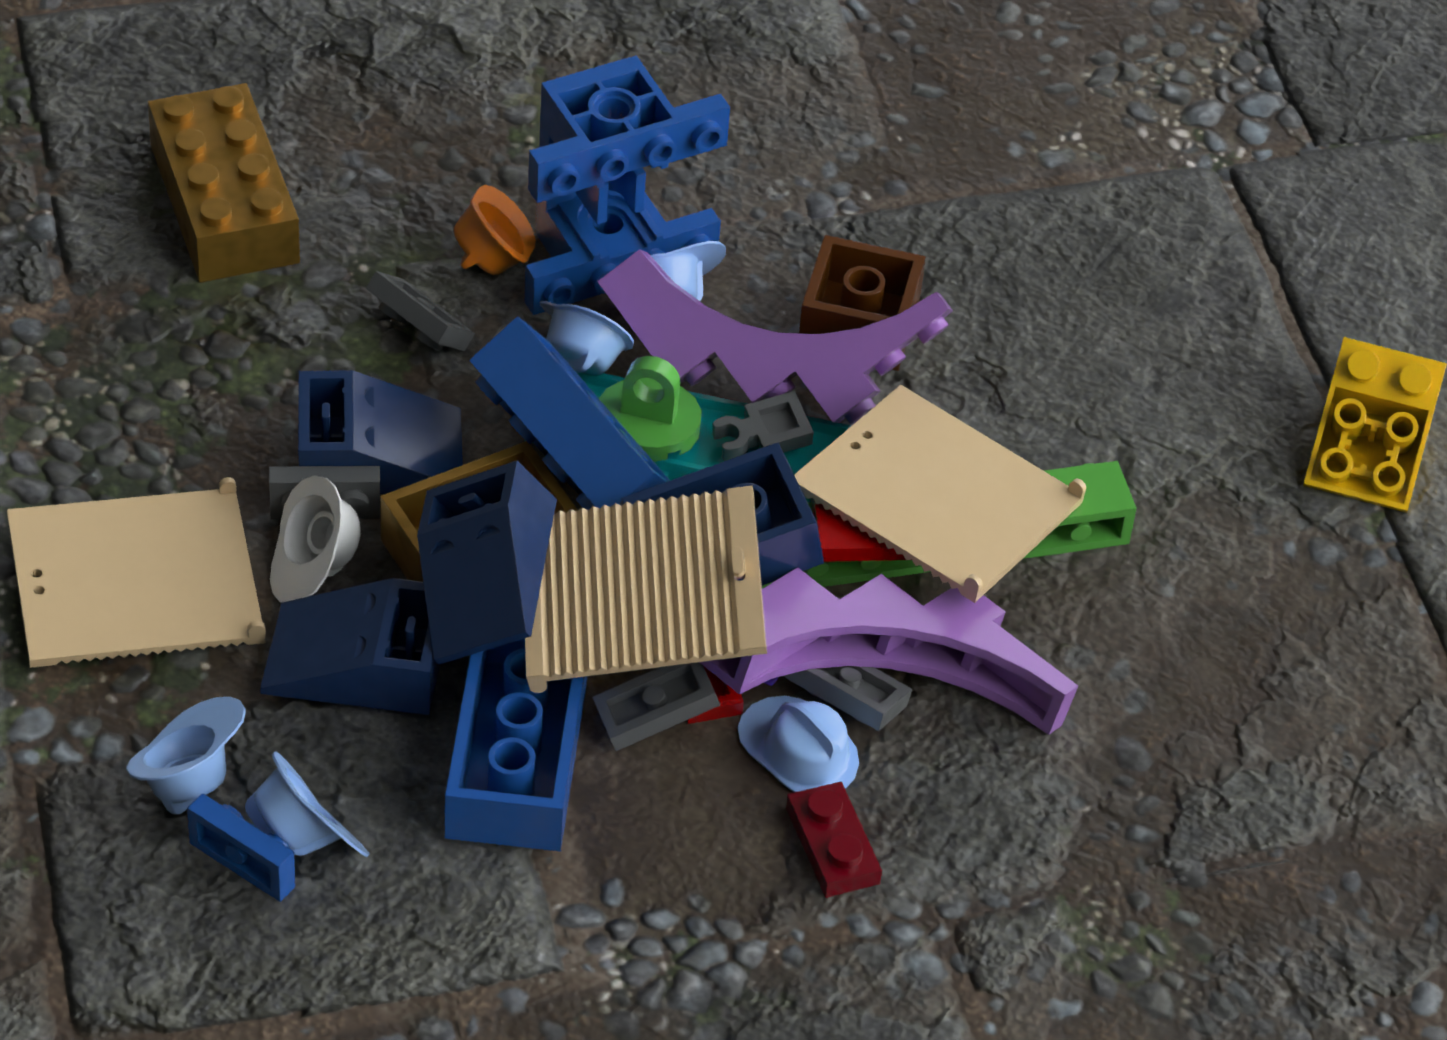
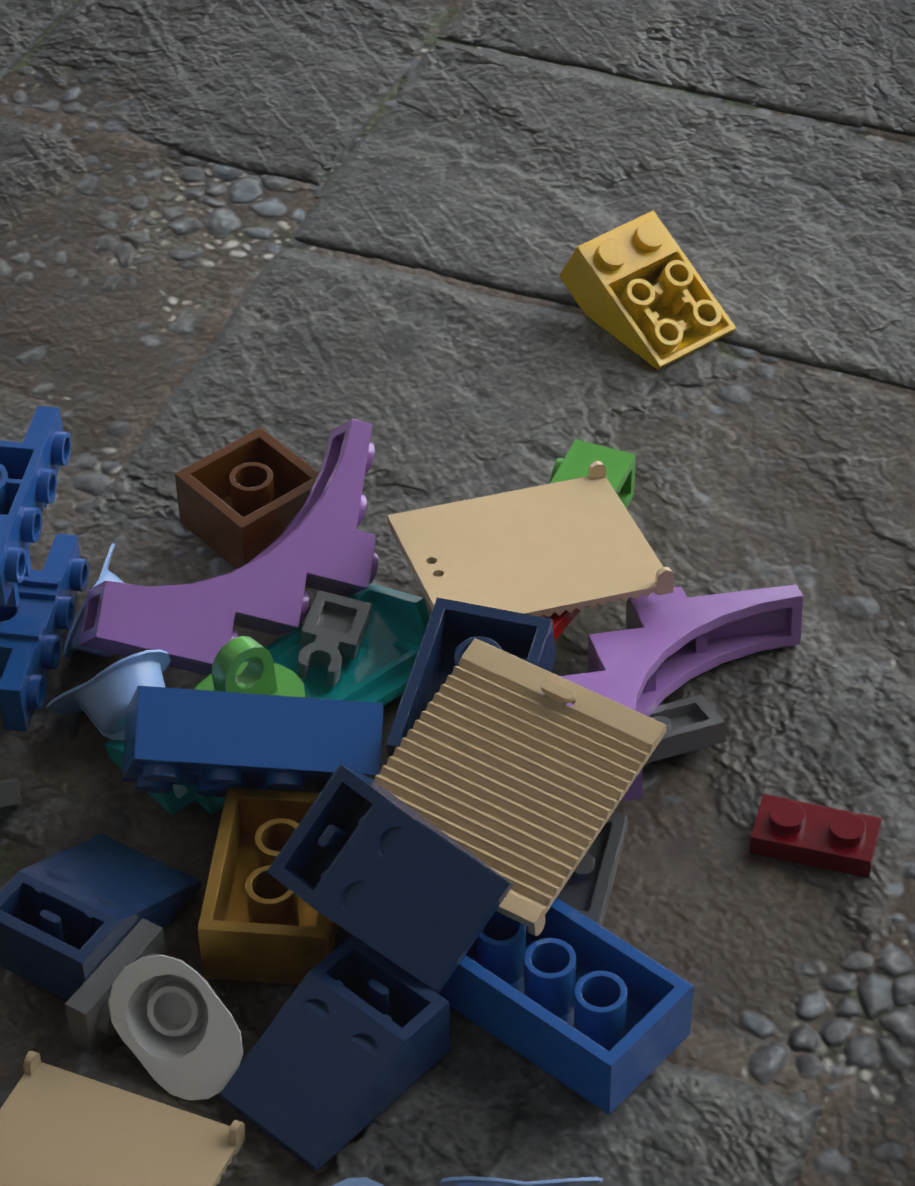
camera: 50 degrees left, 5 degrees down
light blue piece [737,696,859,793] -> none

